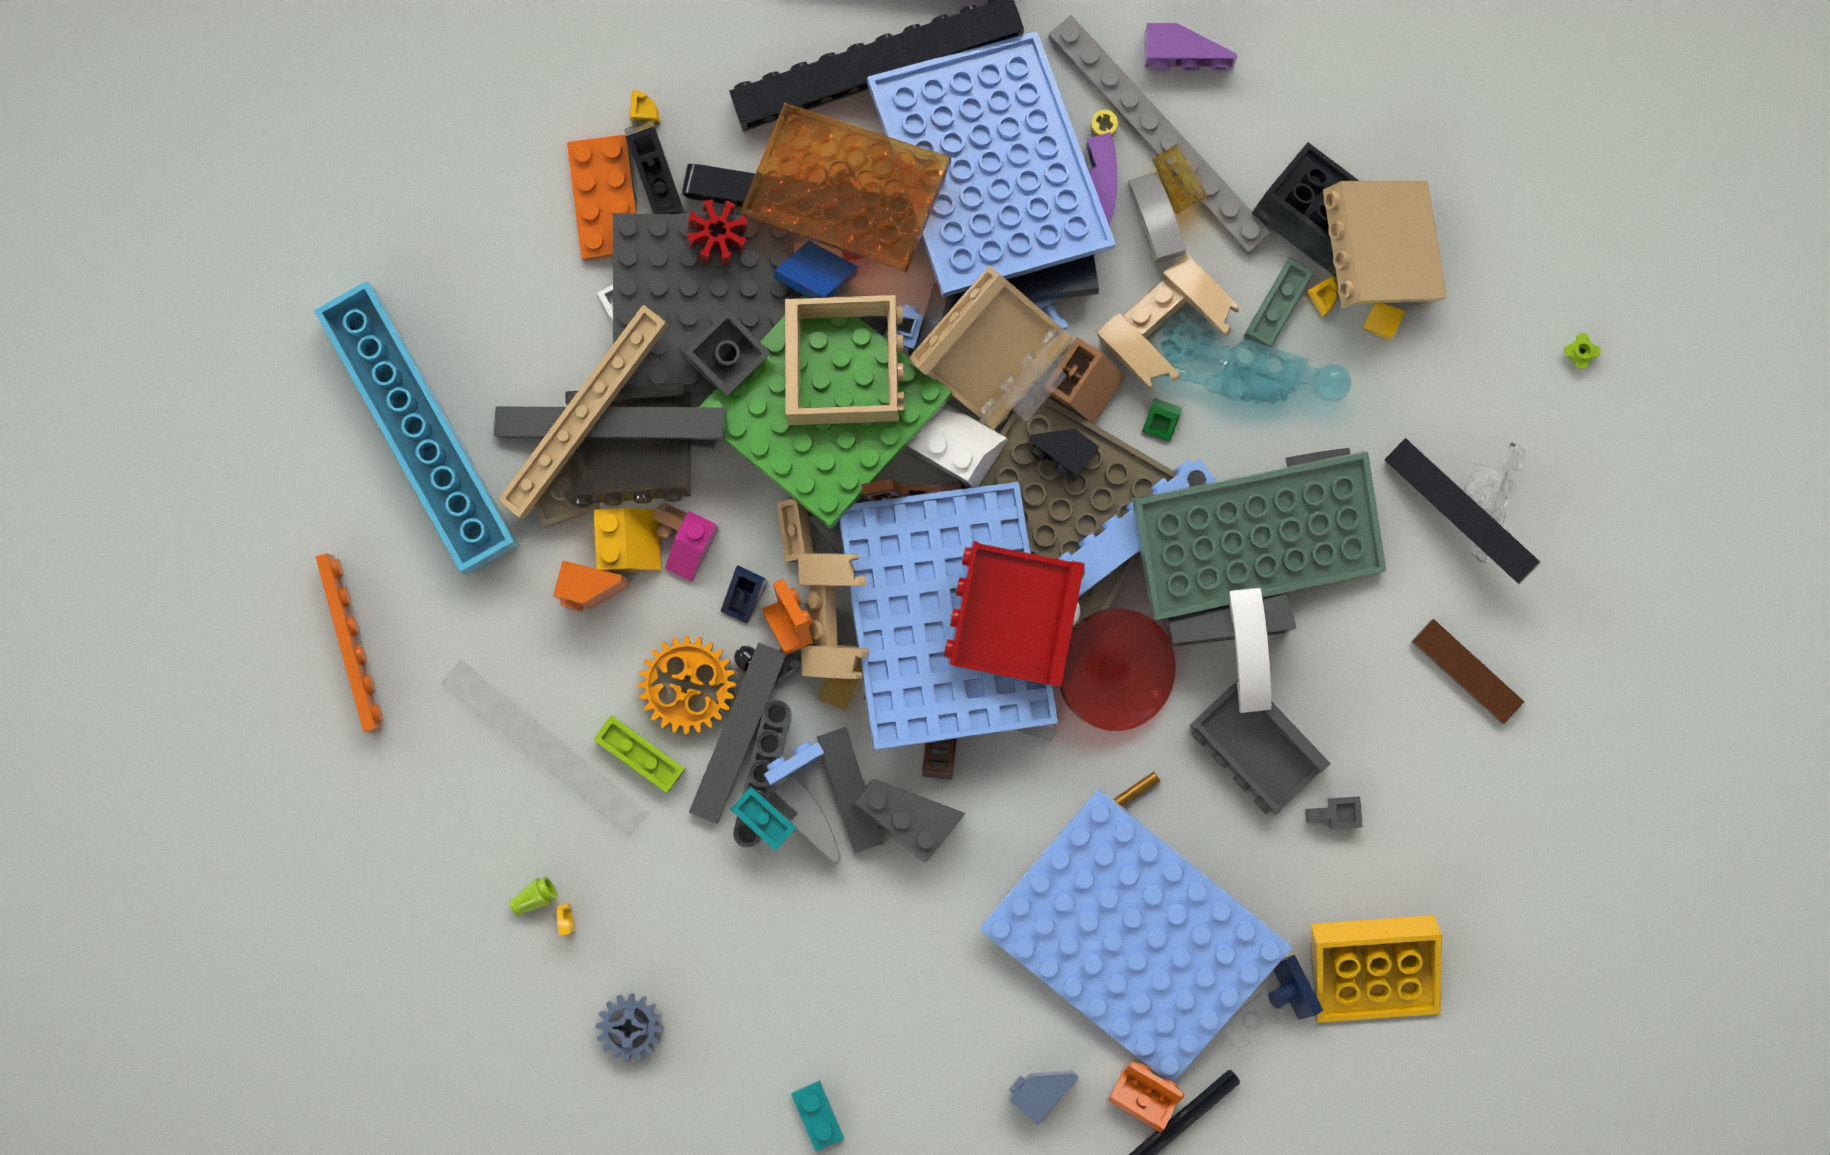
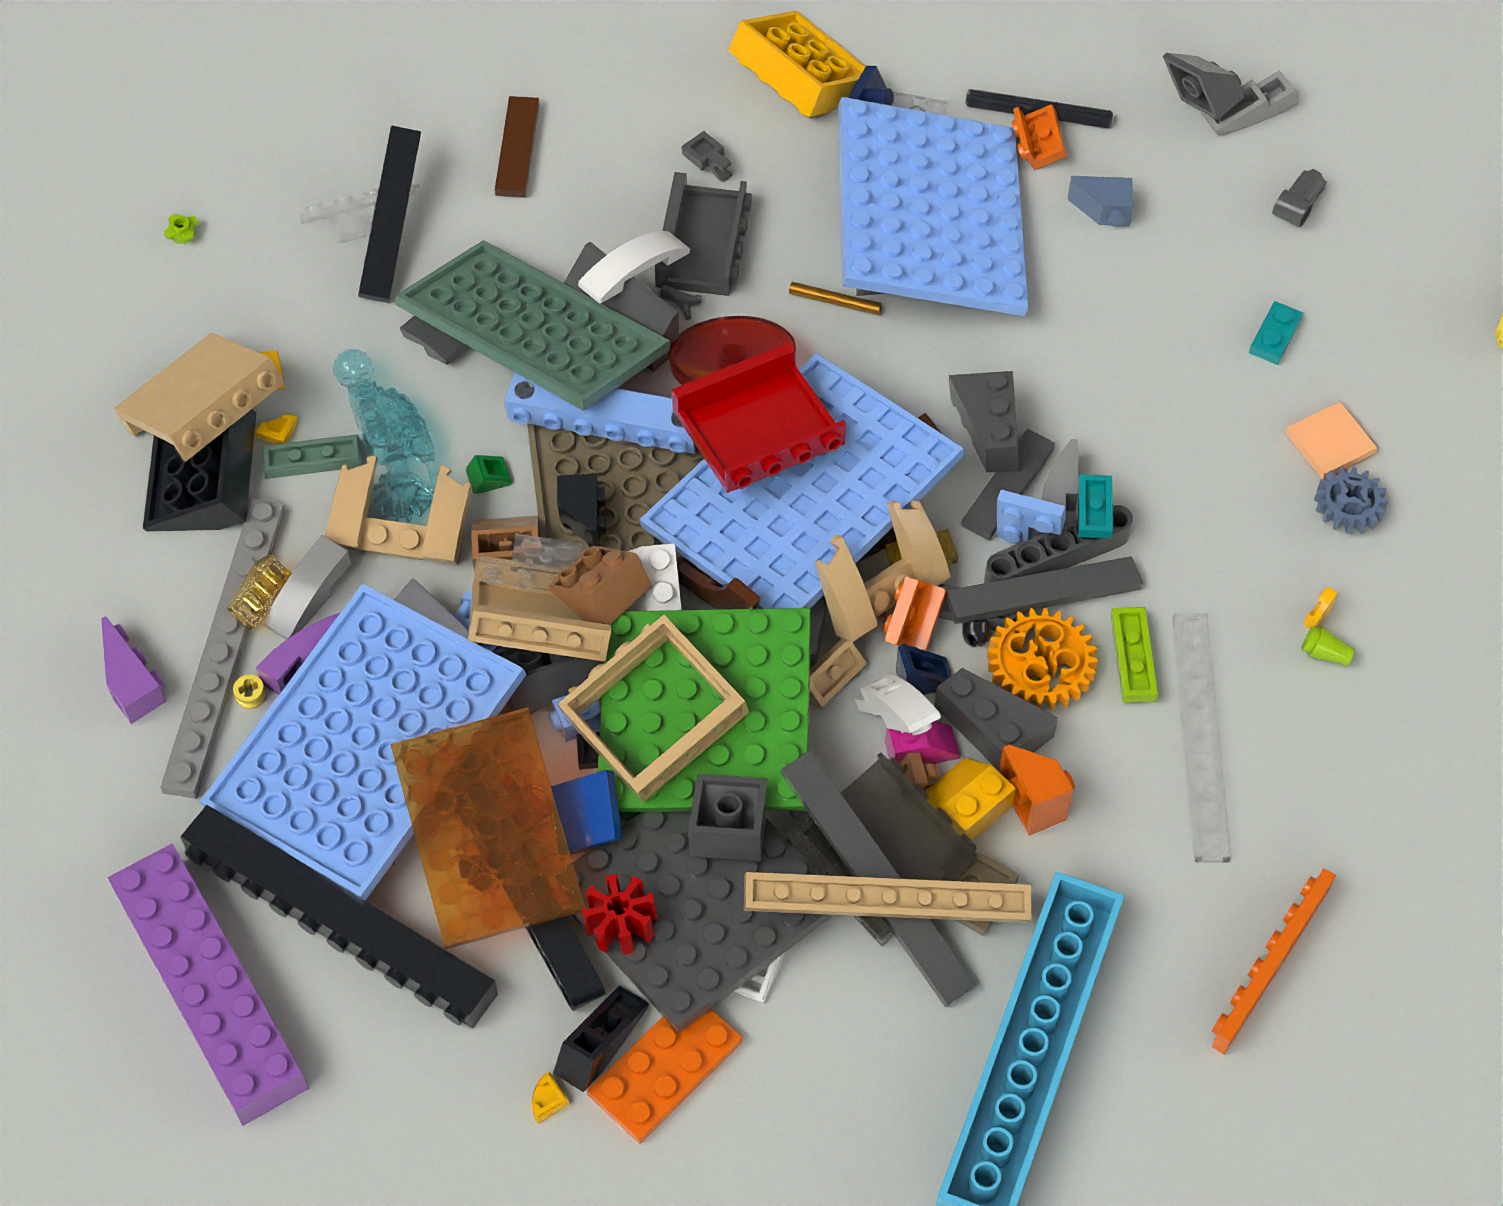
camera: 135 degrees left, 25 degrees down
none -> medium nougat slope [548,545,652,625]
none -> dark grey bar [660,285,702,320]
none -> white slope [854,674,941,735]
none -> dark grey wedge [934,668,1058,771]
none -> light nougat tile [1286,402,1377,479]

